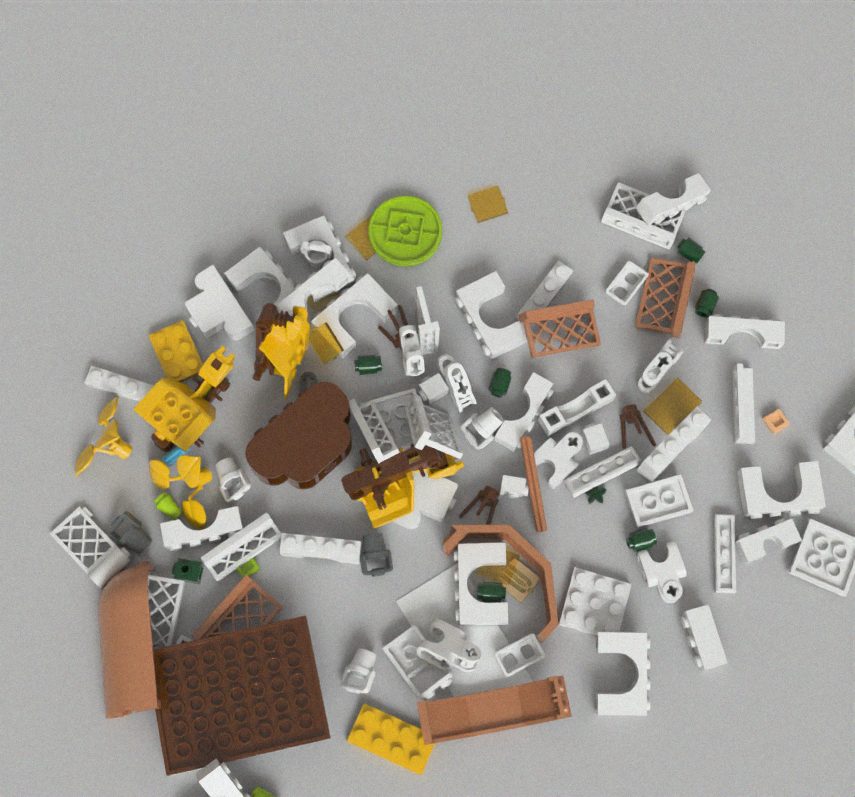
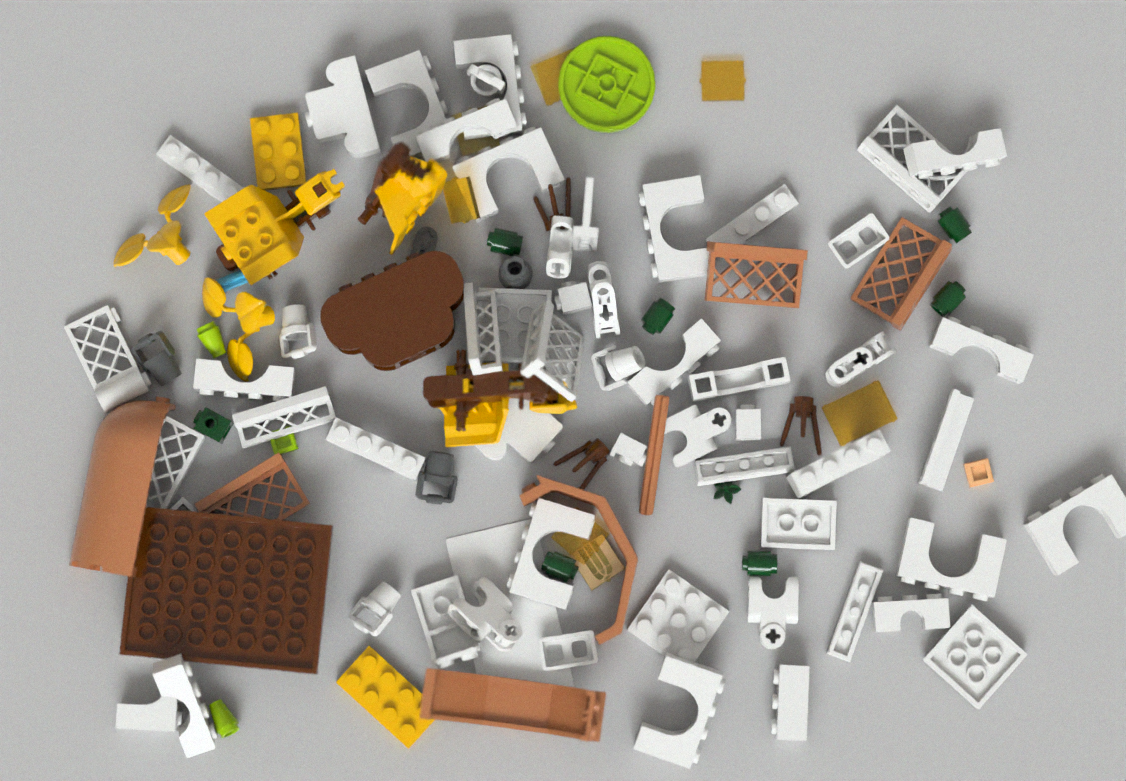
camera: 20 degrees right, 10 degrees up
none -> dark grey plant [499,256,532,289]

